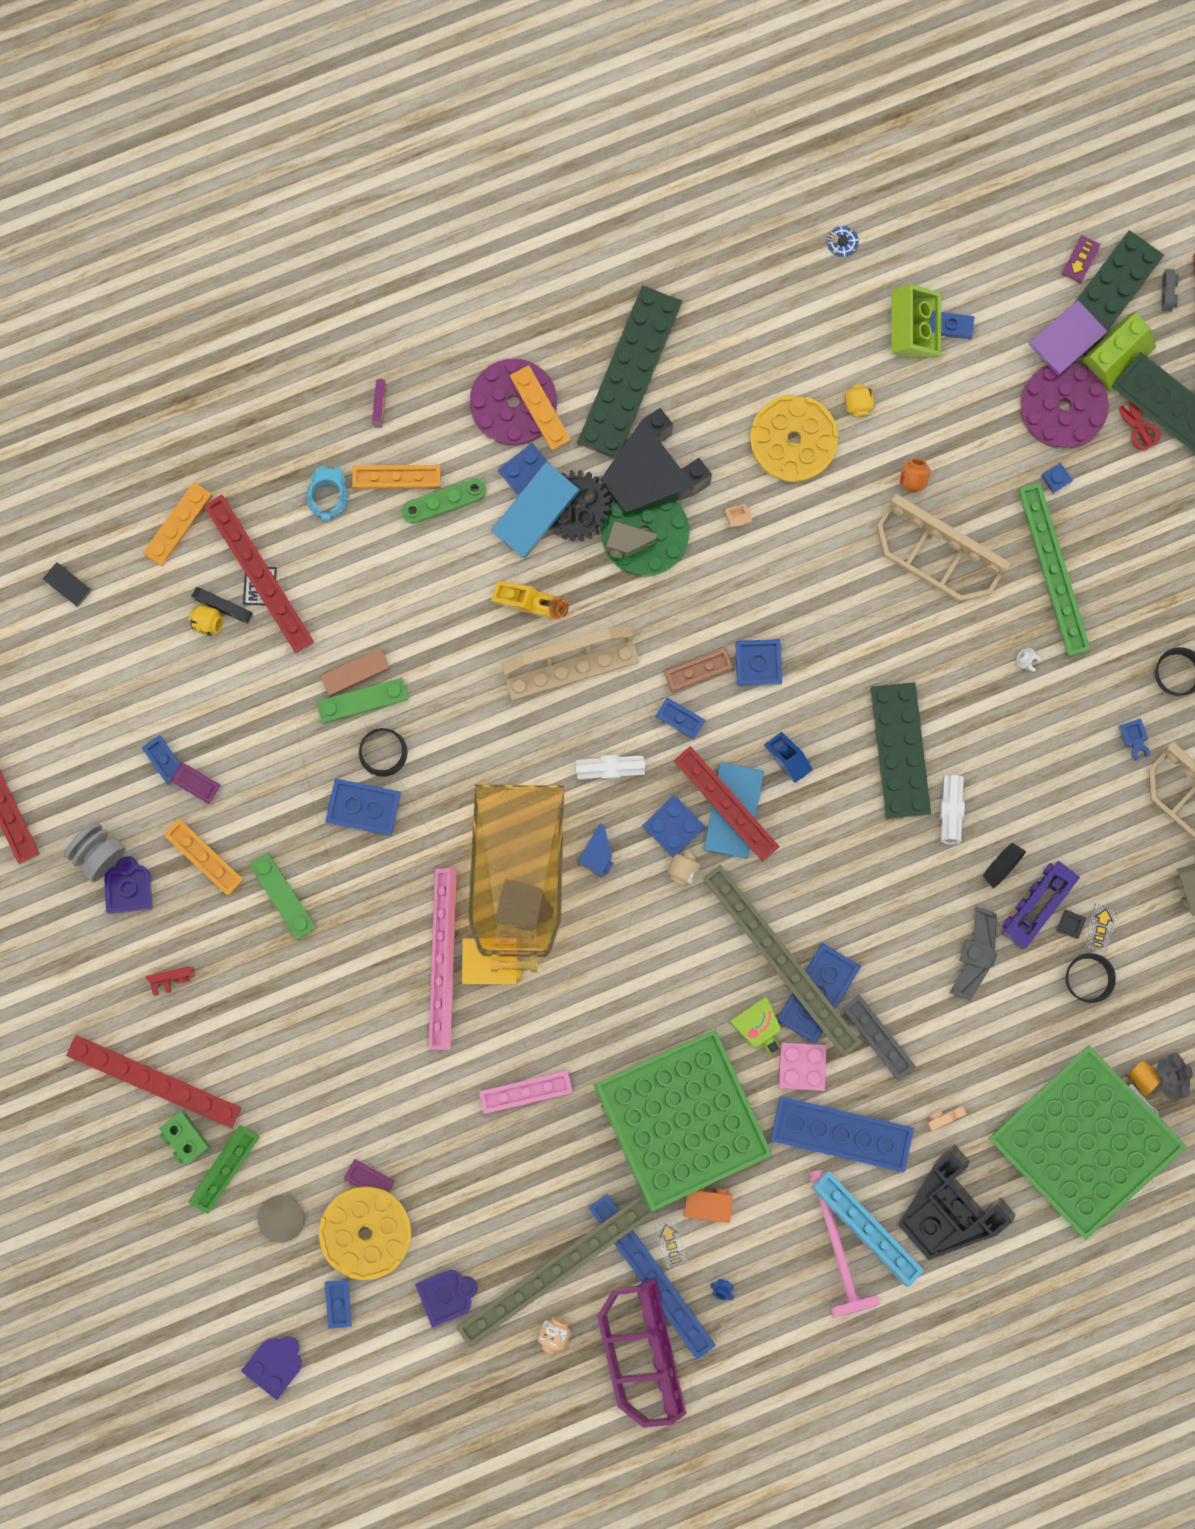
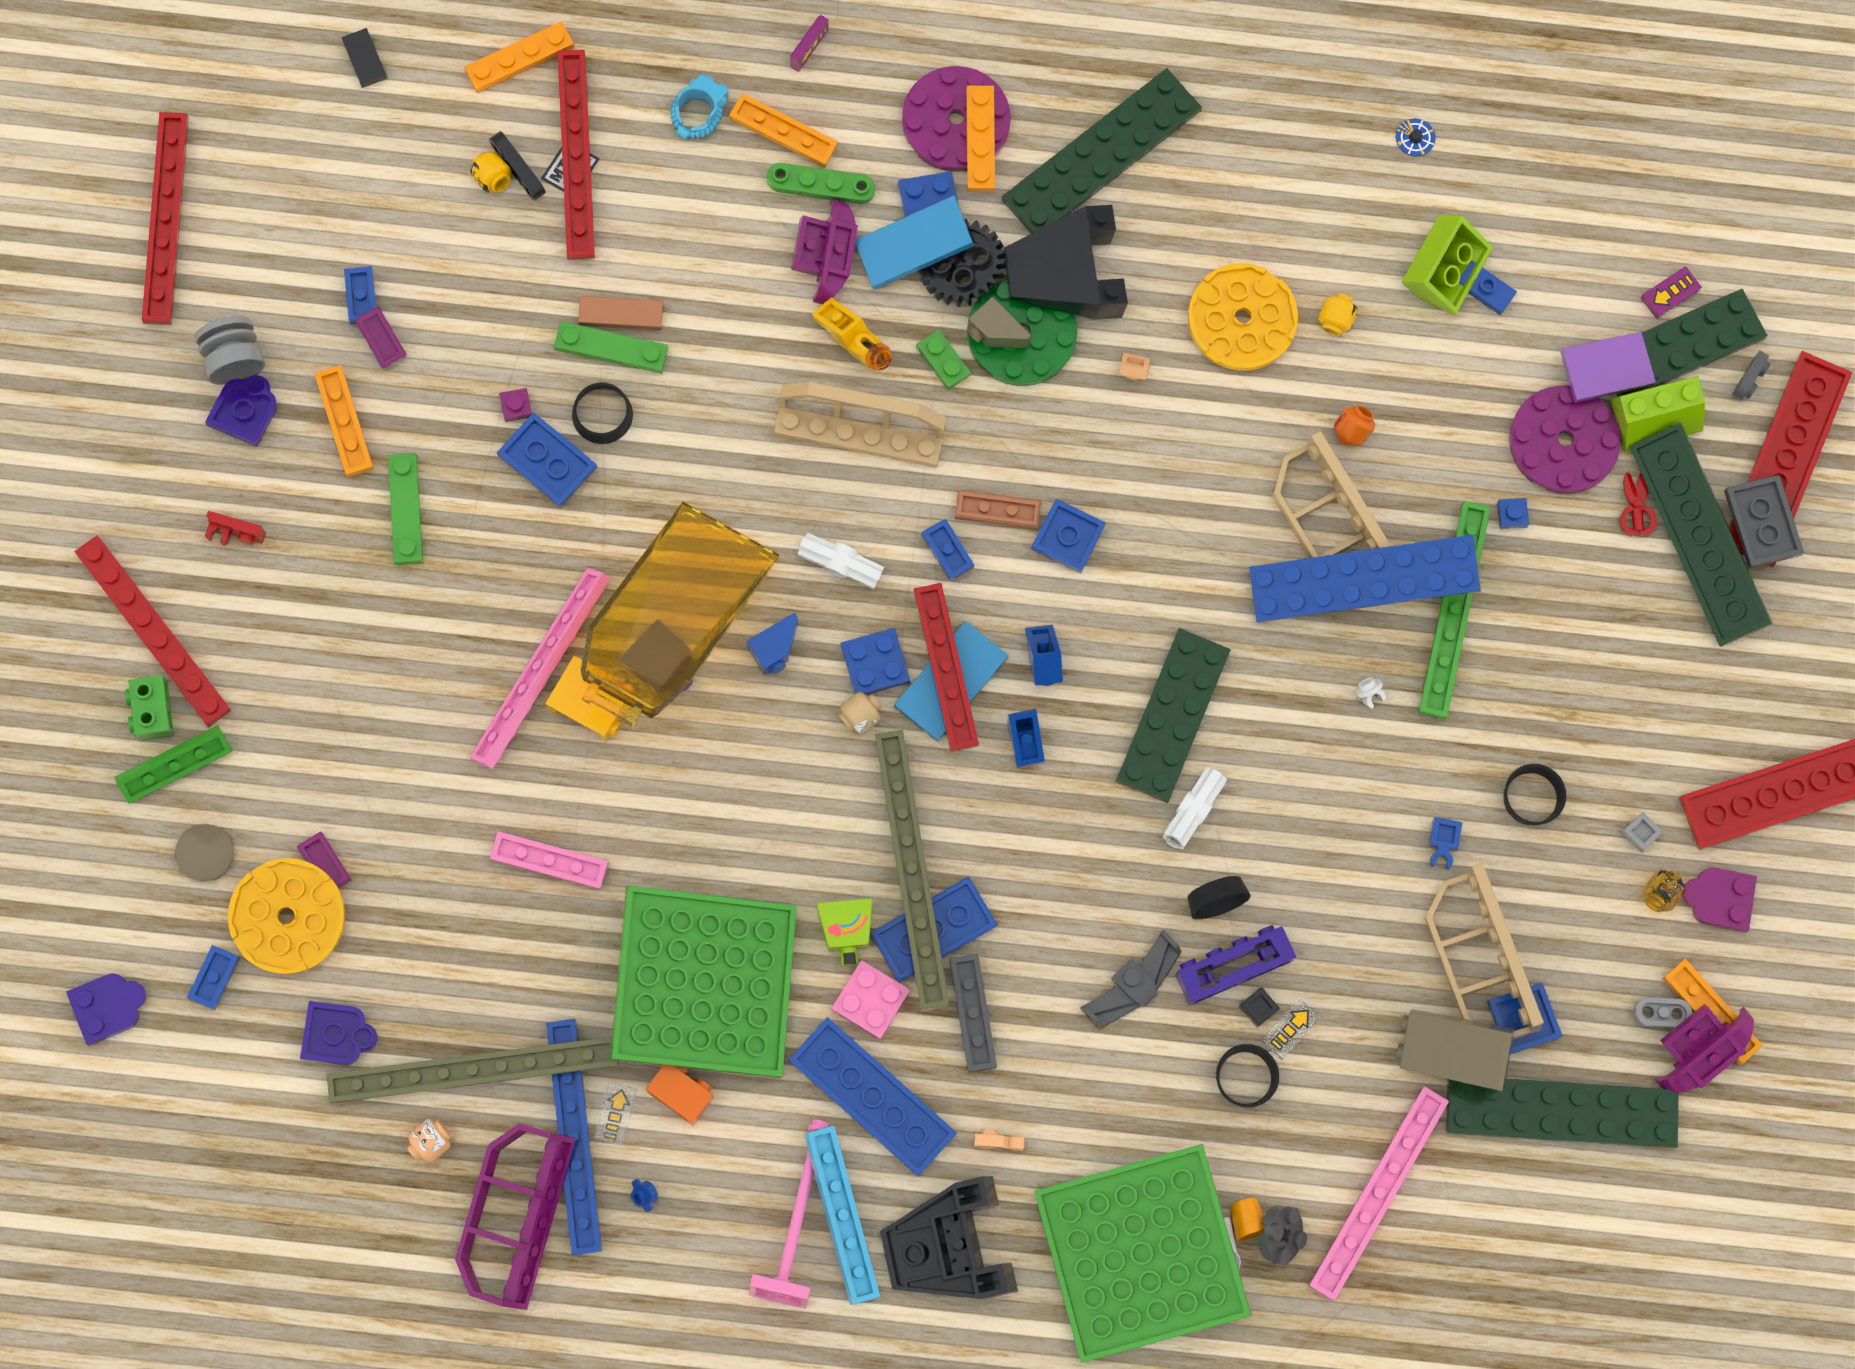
camera: 20 degrees right, 5 degrees down
none -> magenta plate [499,388,532,422]
none -> magenta plate [791,199,858,304]
none -> bright green plate [916,329,971,390]
none -> blue slope [1007,708,1045,767]
none -> blue plate [1249,535,1481,623]

